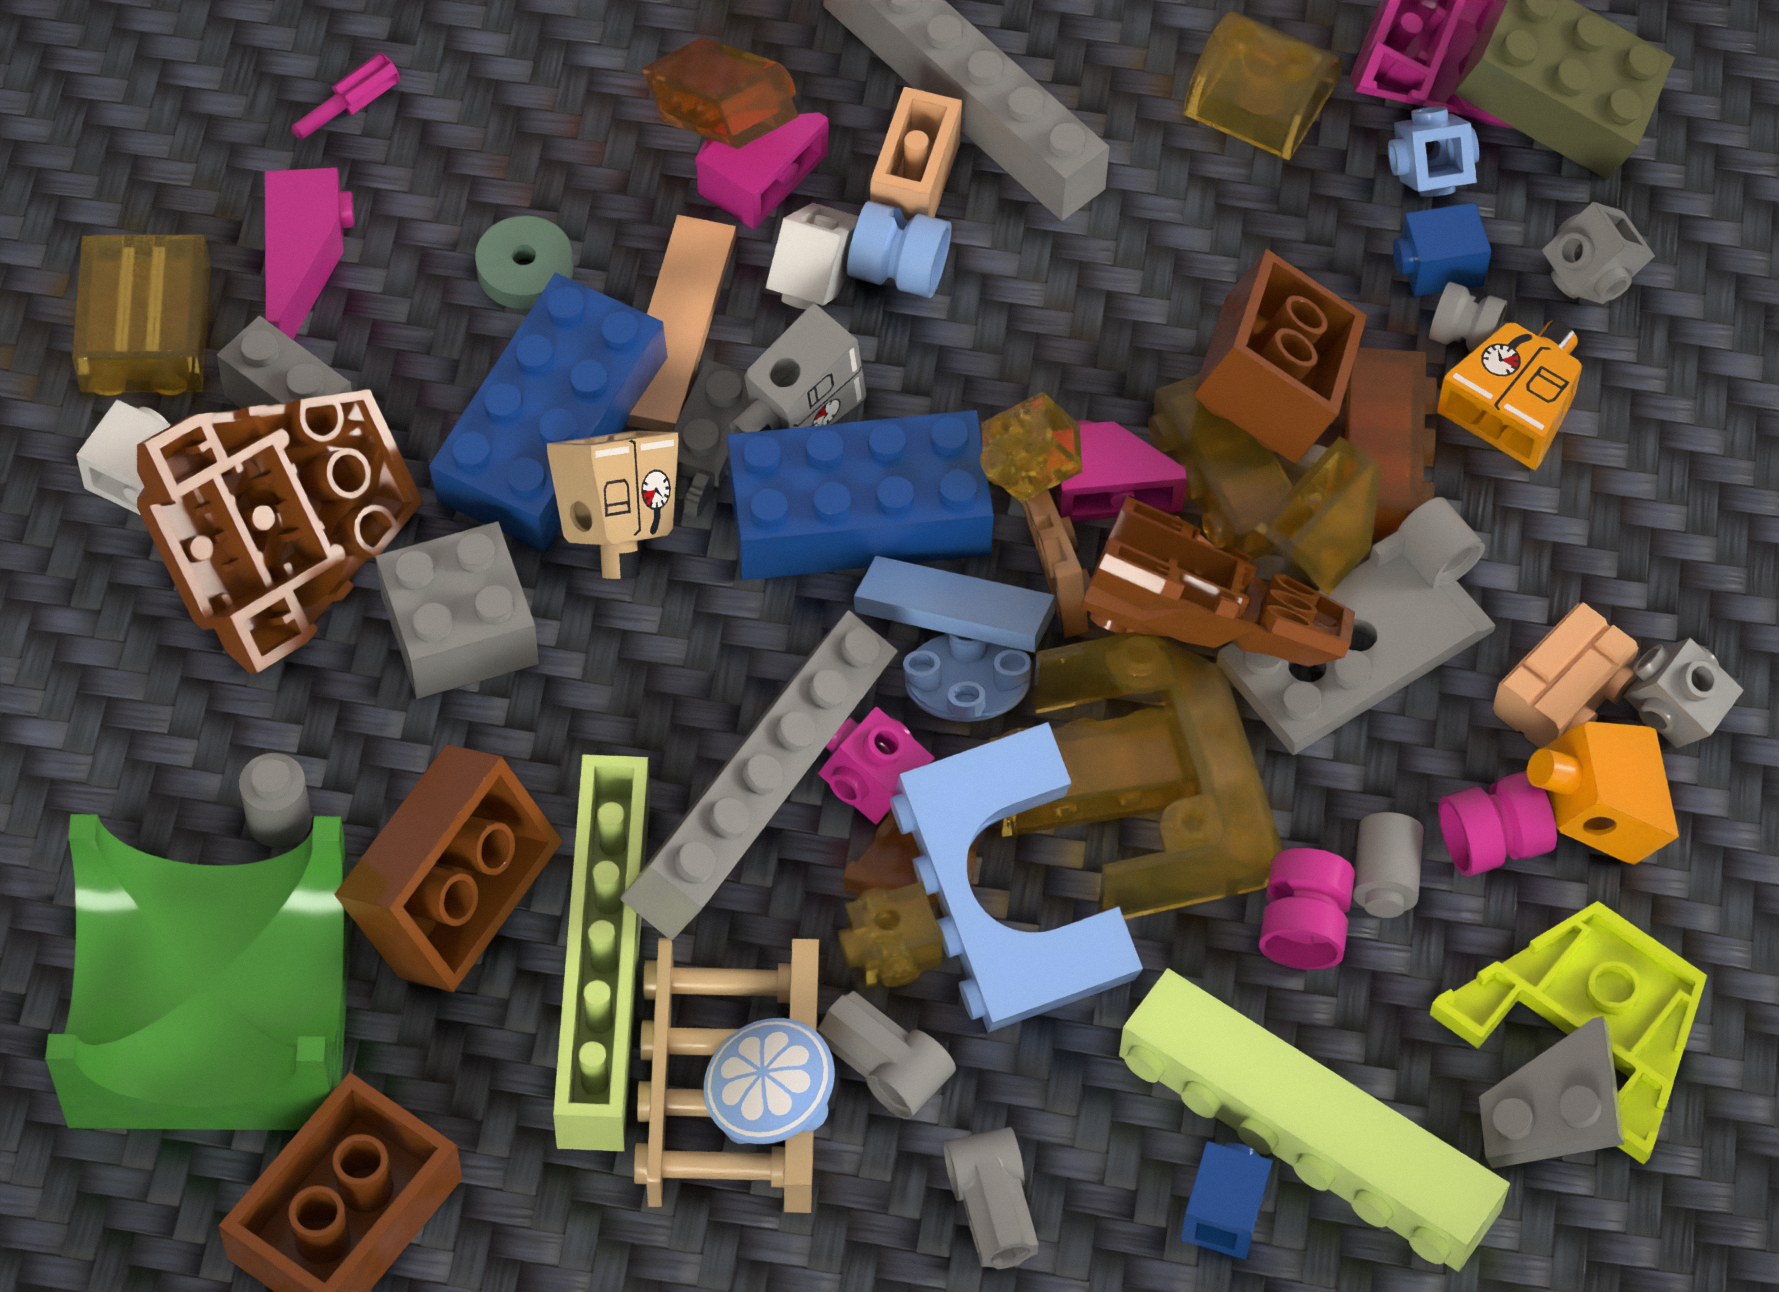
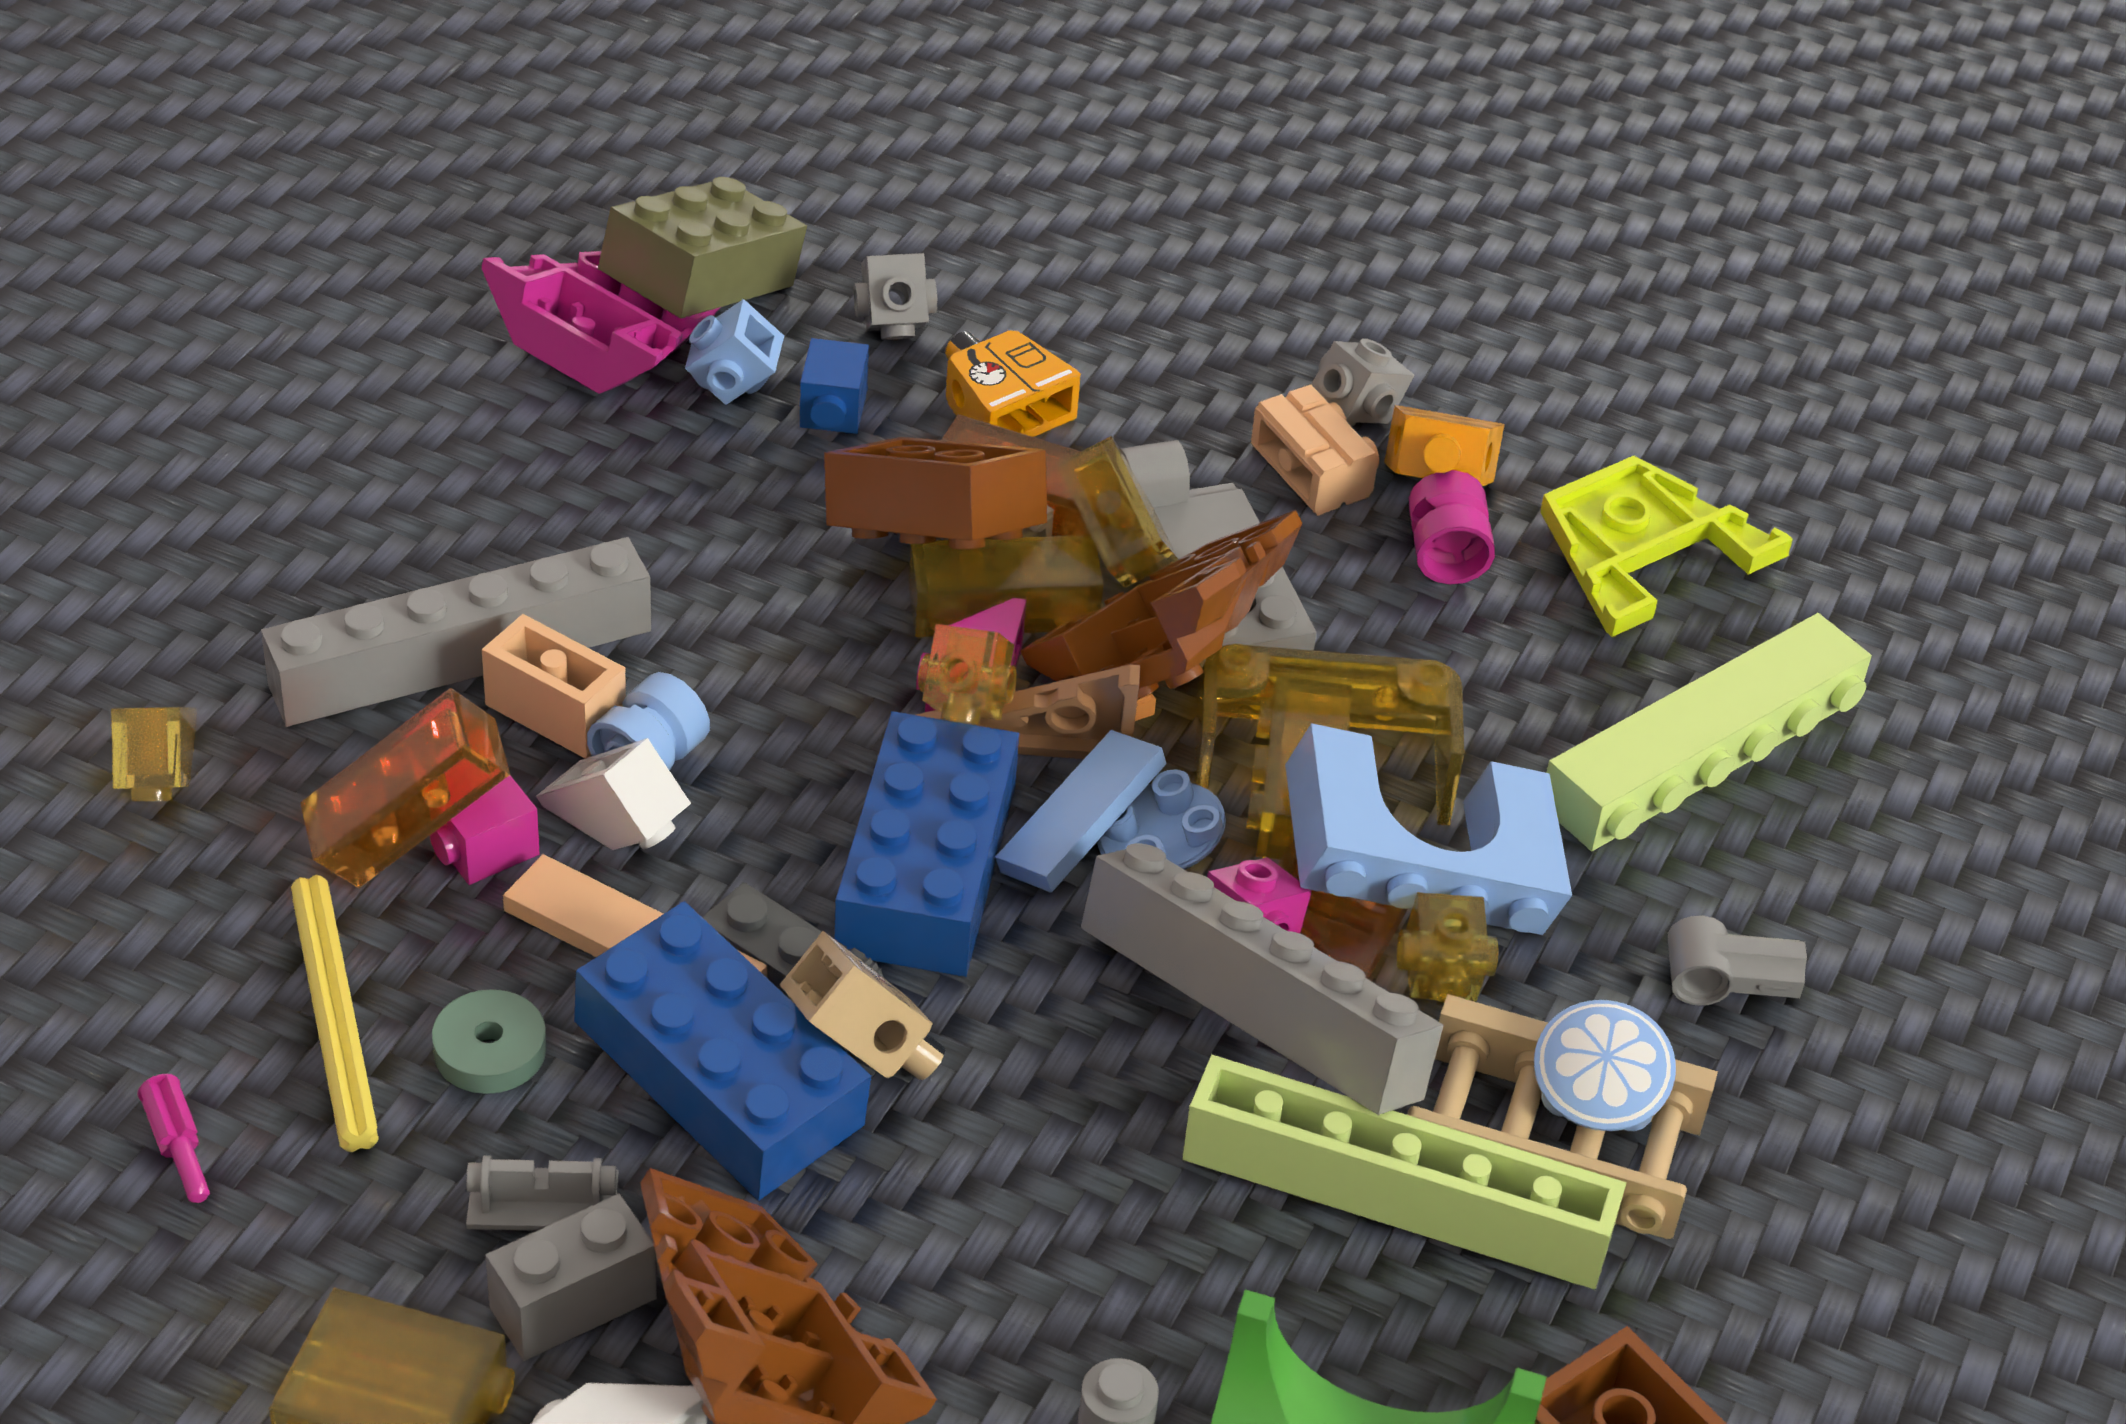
camera: 75 degrees left, 15 degrees down
dark pink slope [265,167,354,340] -> none
dark orange brick [334,744,563,992] -> none
light grey brick [375,521,539,699] -> none
light grey torso [729,302,867,434] -> none
light grey piece [816,991,956,1119] -> none
blue brick [1180,1141,1273,1260] -> none
clear yellow brick [1183,11,1342,161] -> none
dark pink wheel [1259,848,1355,970] -> none
light grey brick [1352,812,1424,918] -> none
light grey wheel [1429,281,1507,353] -> none
light grey wing [1479,1016,1624,1168] -> none
none -> light yellow axle [291,875,379,1152]
none -> light grey hinge [466,1155,619,1230]

